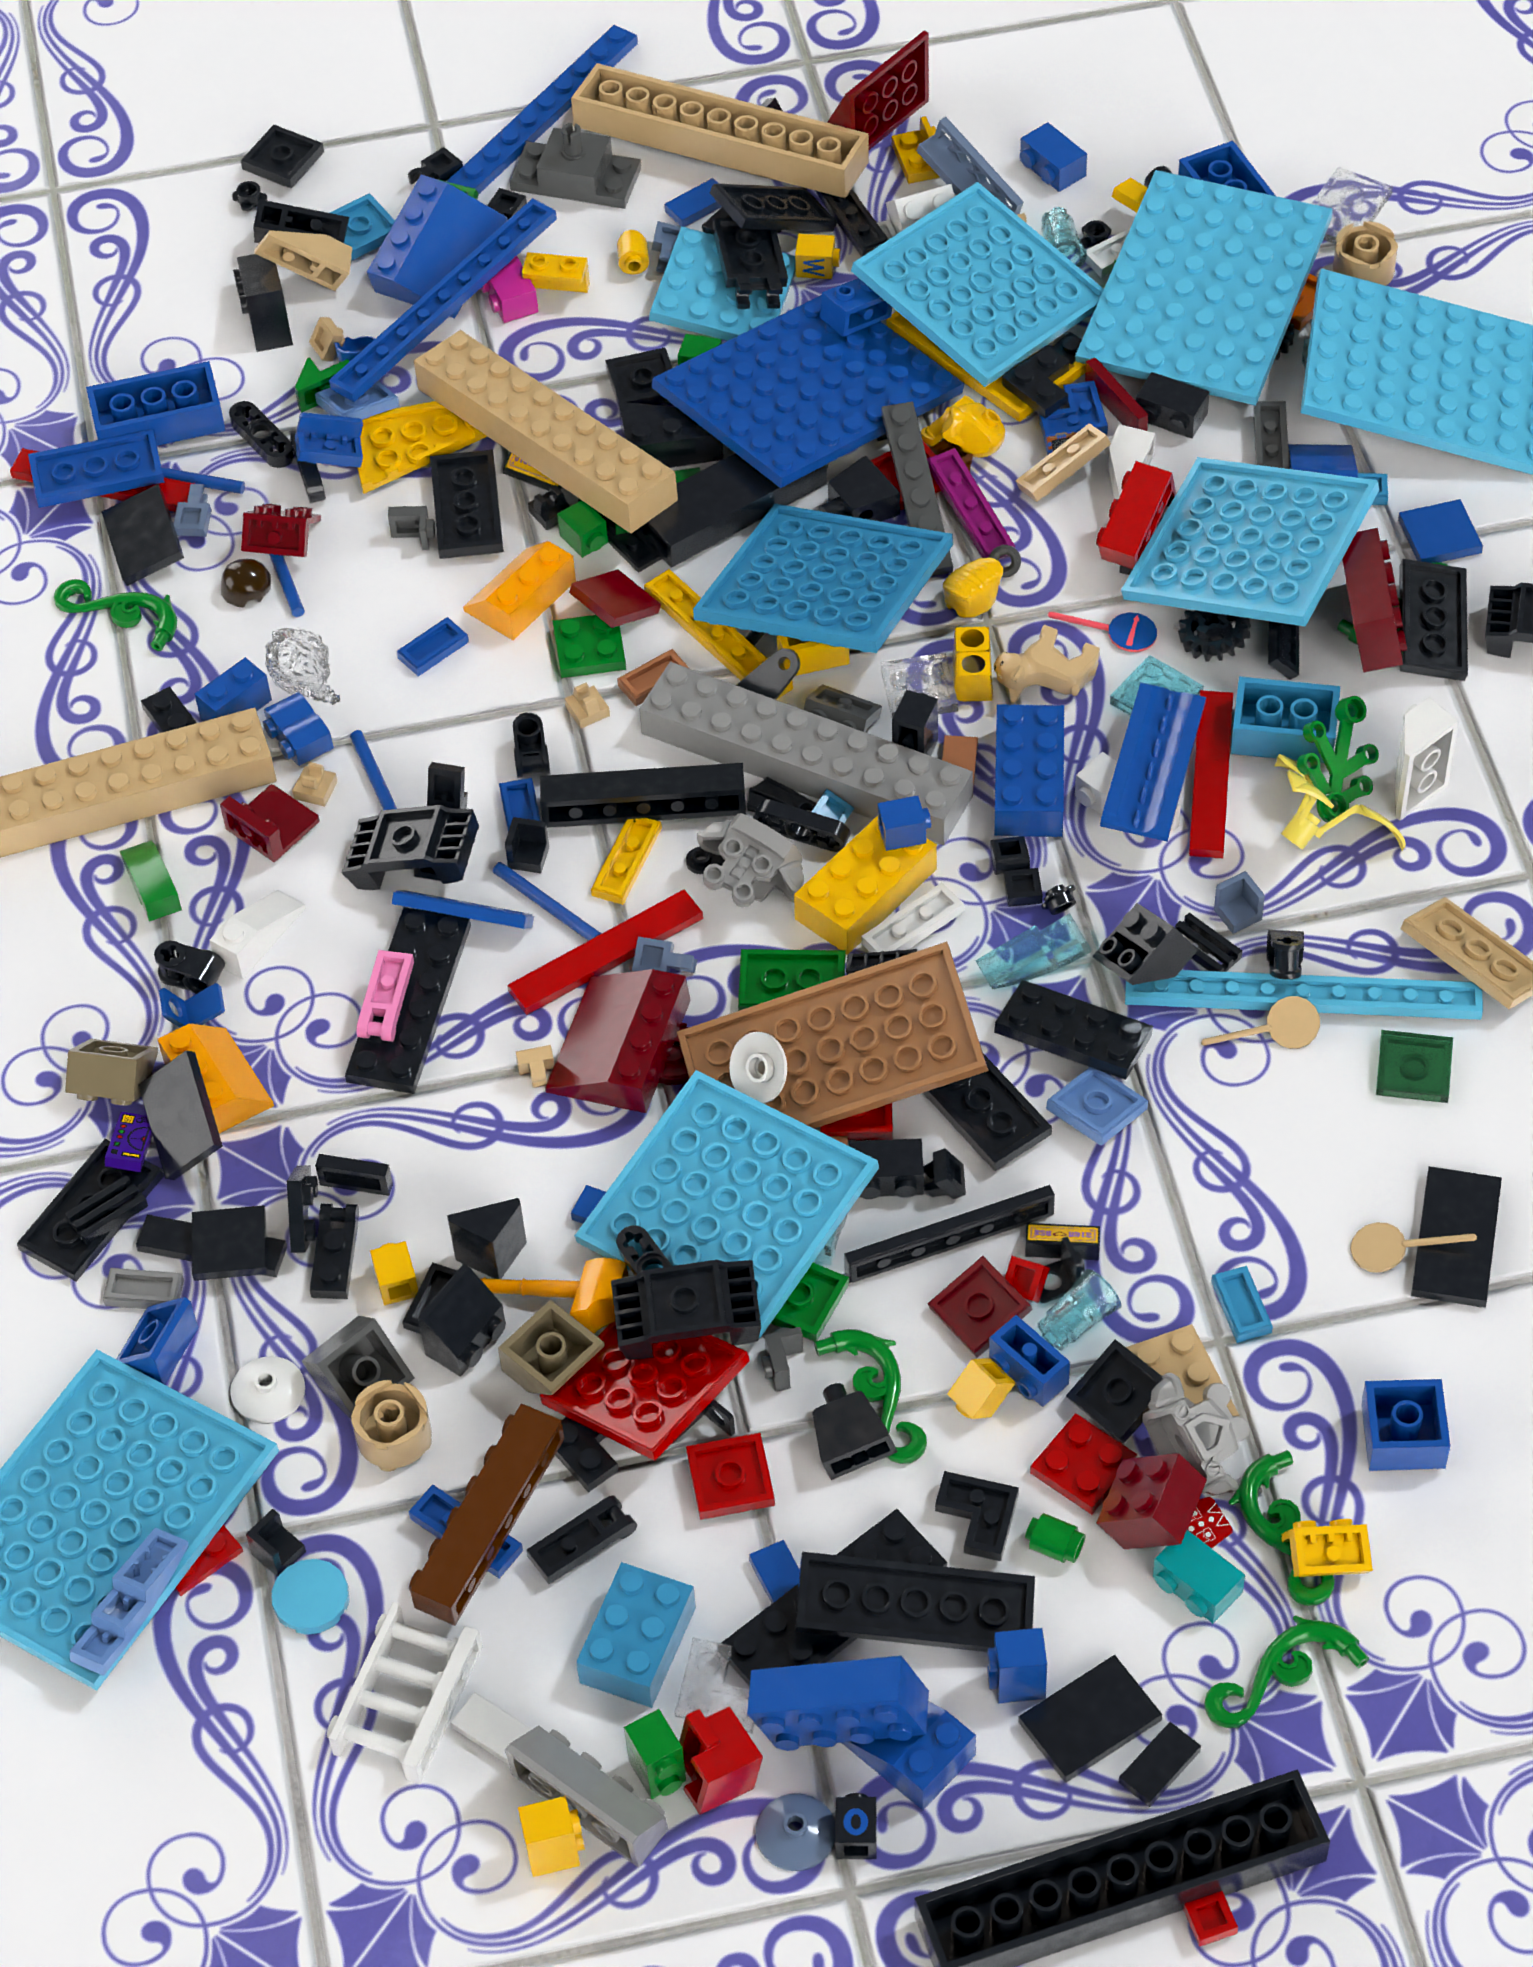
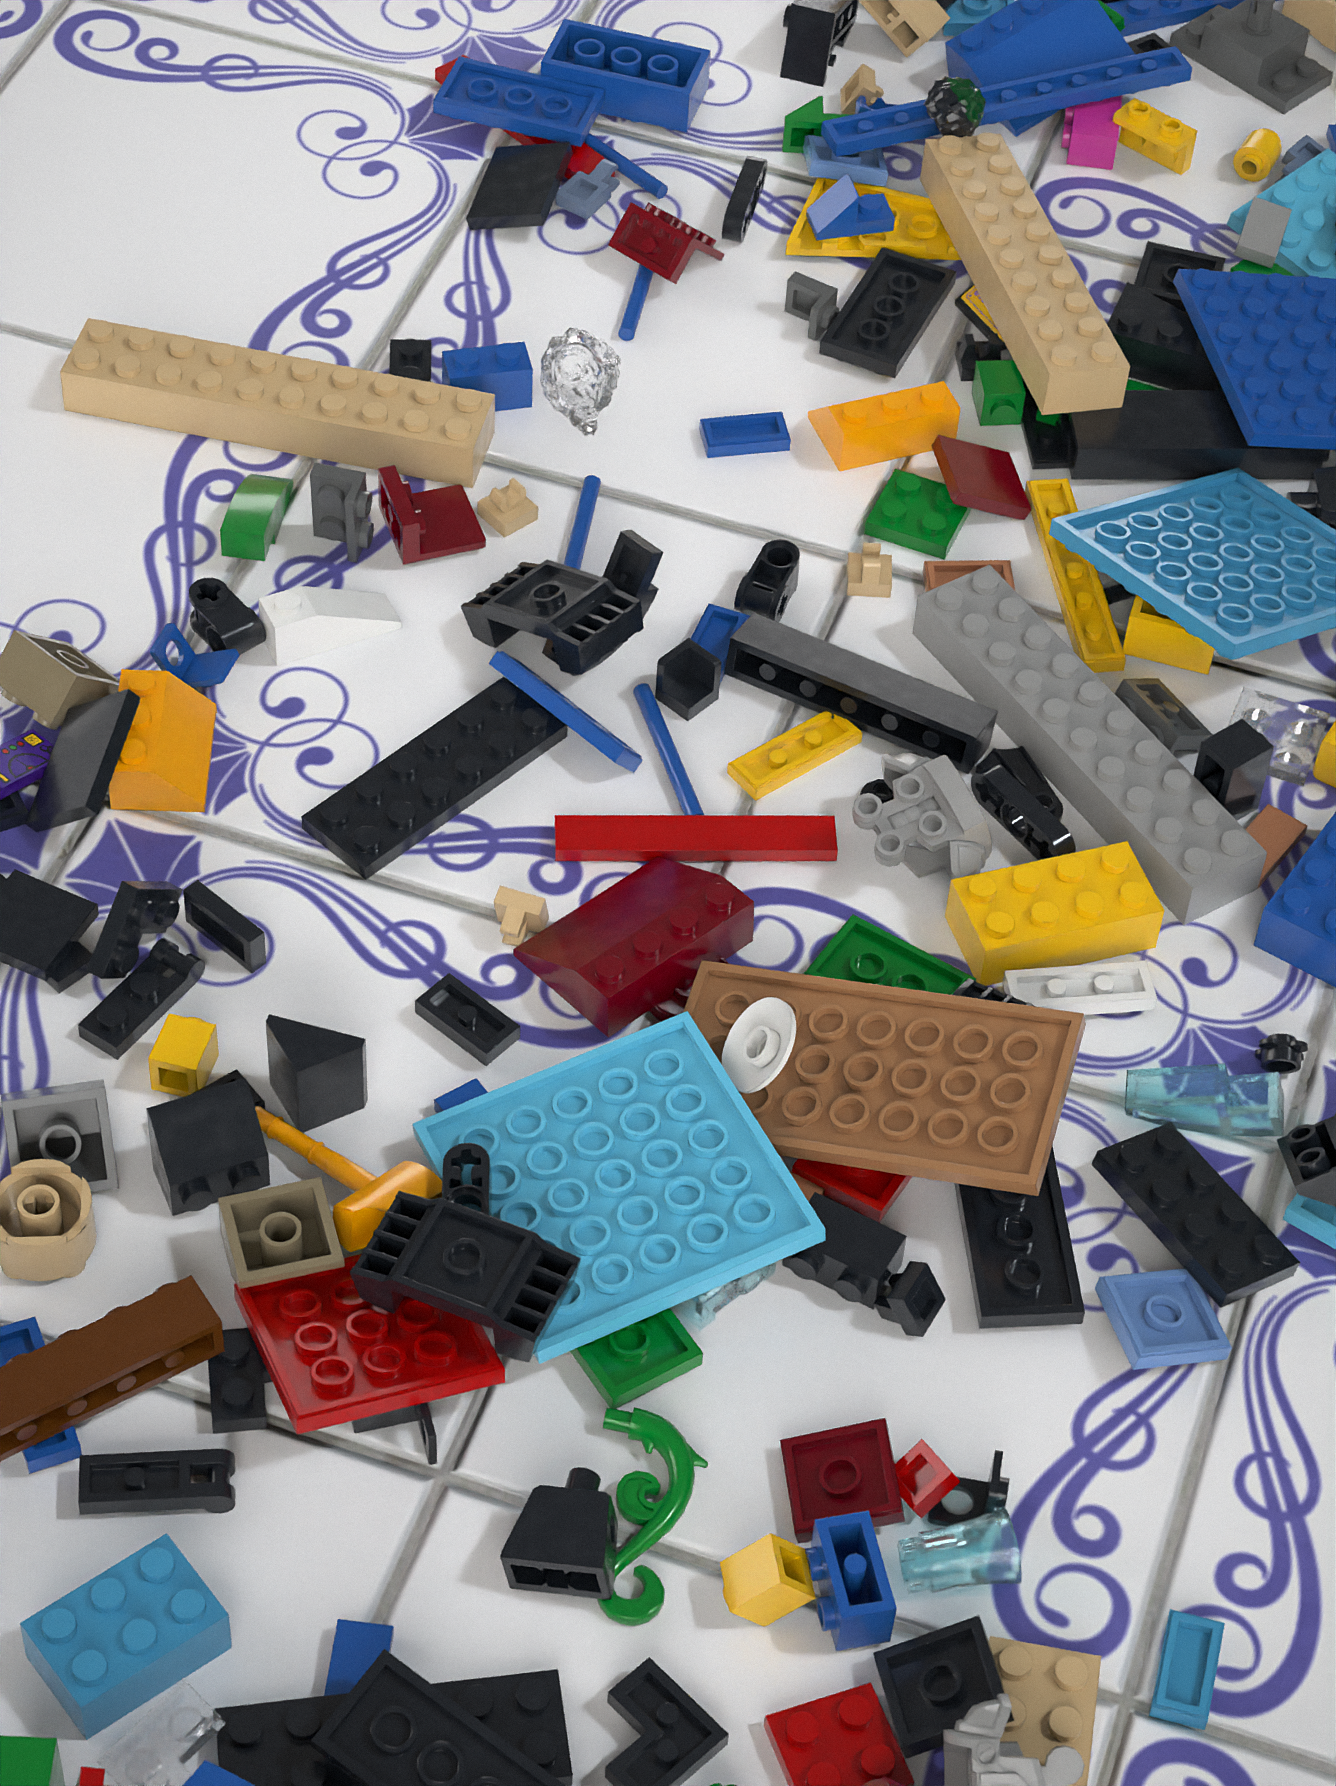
camera: 25 degrees right, 5 degrees down
green plant [54,579,177,651] -> none
dark brown hair [221,559,271,608] -> none
black beam [229,401,294,468] -> none
blue brick [263,692,334,766] -> none
blue bracket [295,412,363,468] -> none
bright pink plate [356,950,414,1042] -> none
sand blue plate [632,937,697,973] -> none
red plate [686,1432,775,1520] -> none
black piece [736,648,800,700] -> none
dark grey bracket [761,1327,803,1391] -> none
dark azure tile [811,789,854,824] -> none
black tile [844,1185,1055,1283] -> none
blue brick [878,795,931,851] -> none
black brick [990,836,1030,875] -> none
black plate [1004,868,1043,907] -> none
slope [1025,1223,1100,1260] -> none
none -> dark grey bracket [310,462,374,563]
none -> black plate [415,973,520,1066]
none -> blue slope [806,174,895,240]
none -> black piece [924,76,986,137]
none -> light grey tile [1234,197,1292,268]

